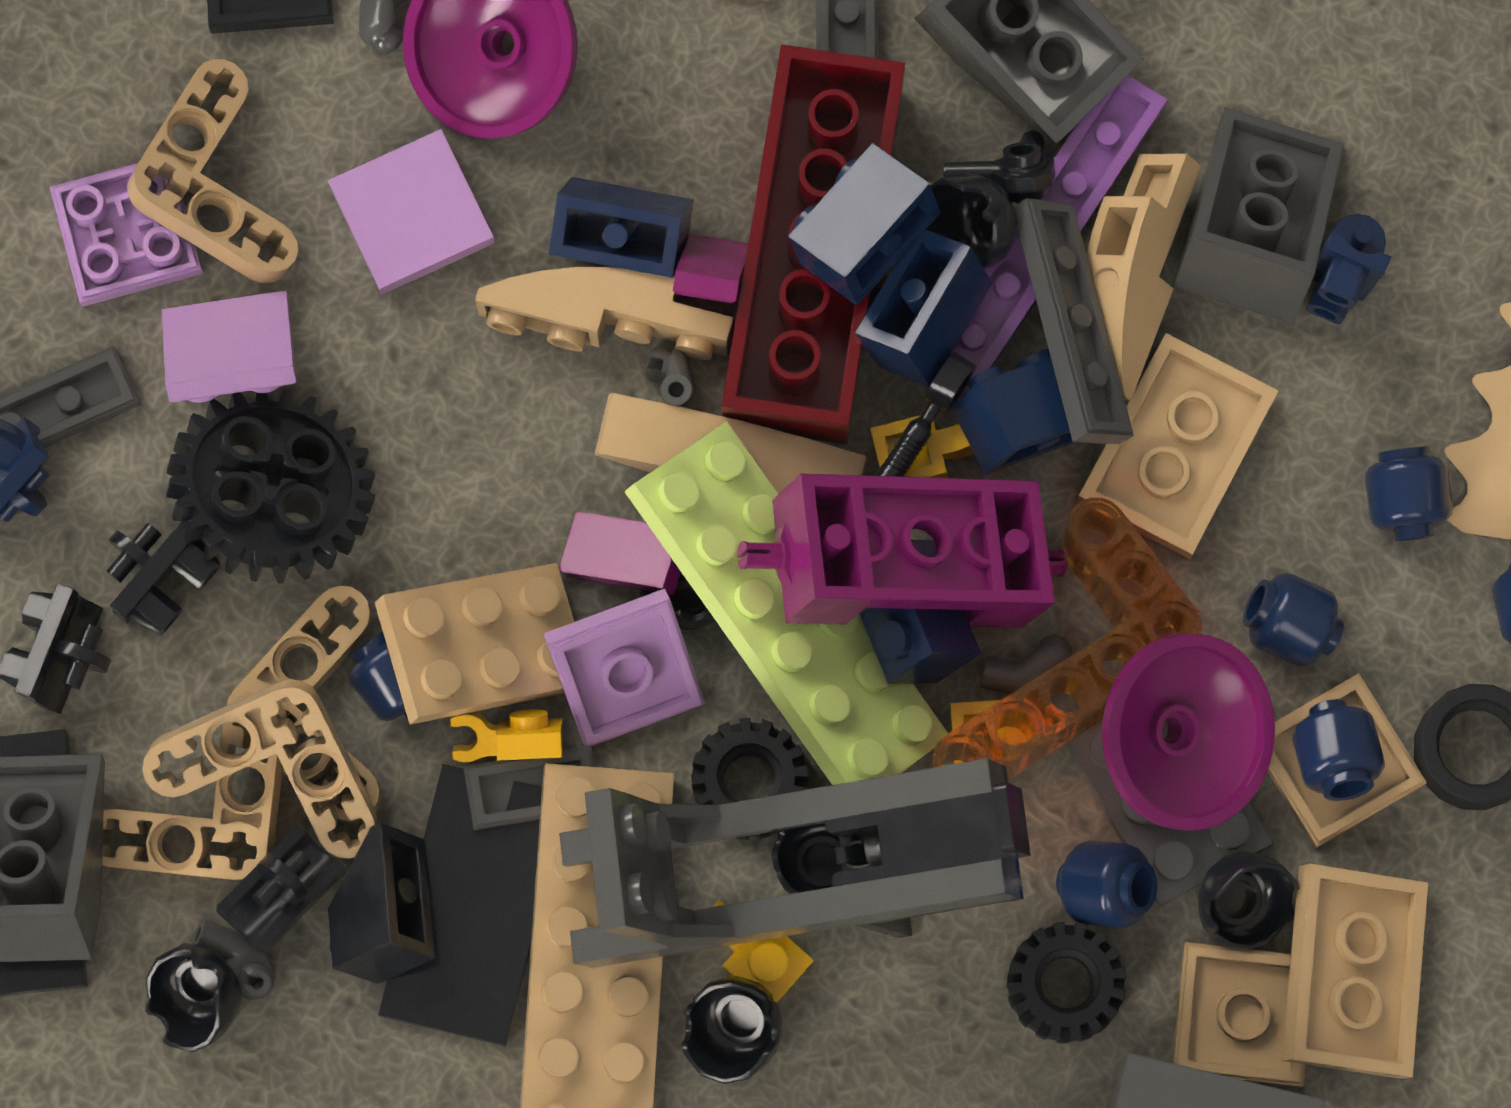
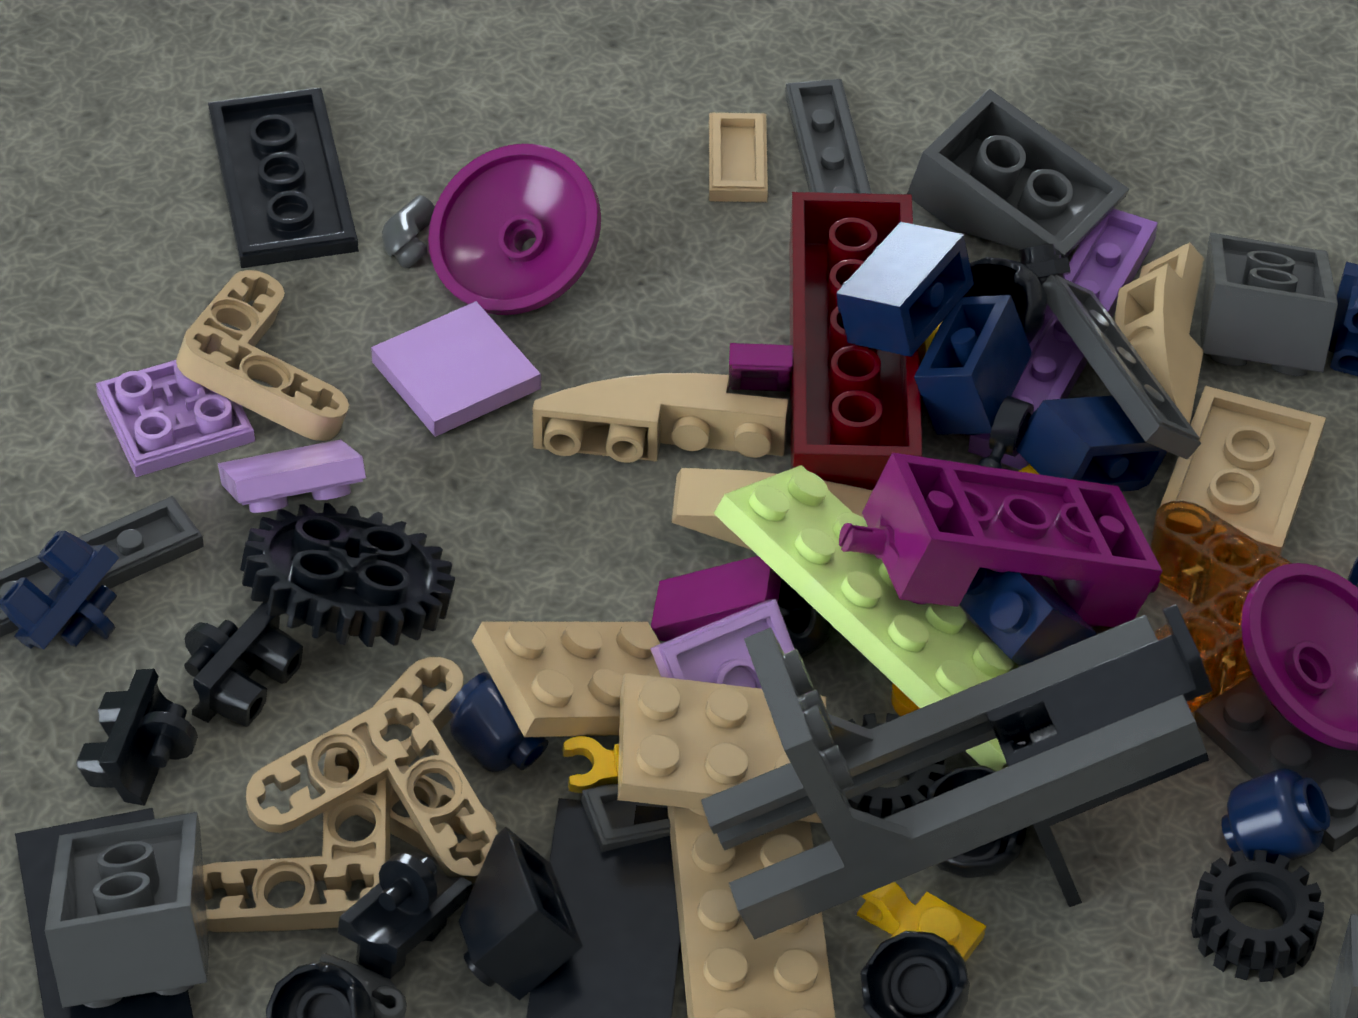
camera: 10 degrees left, 30 degrees down
dark blue brick [549,177,694,278] -> none
dark grey arm [645,347,695,406] -> none
none -> tan plate [617,673,826,823]

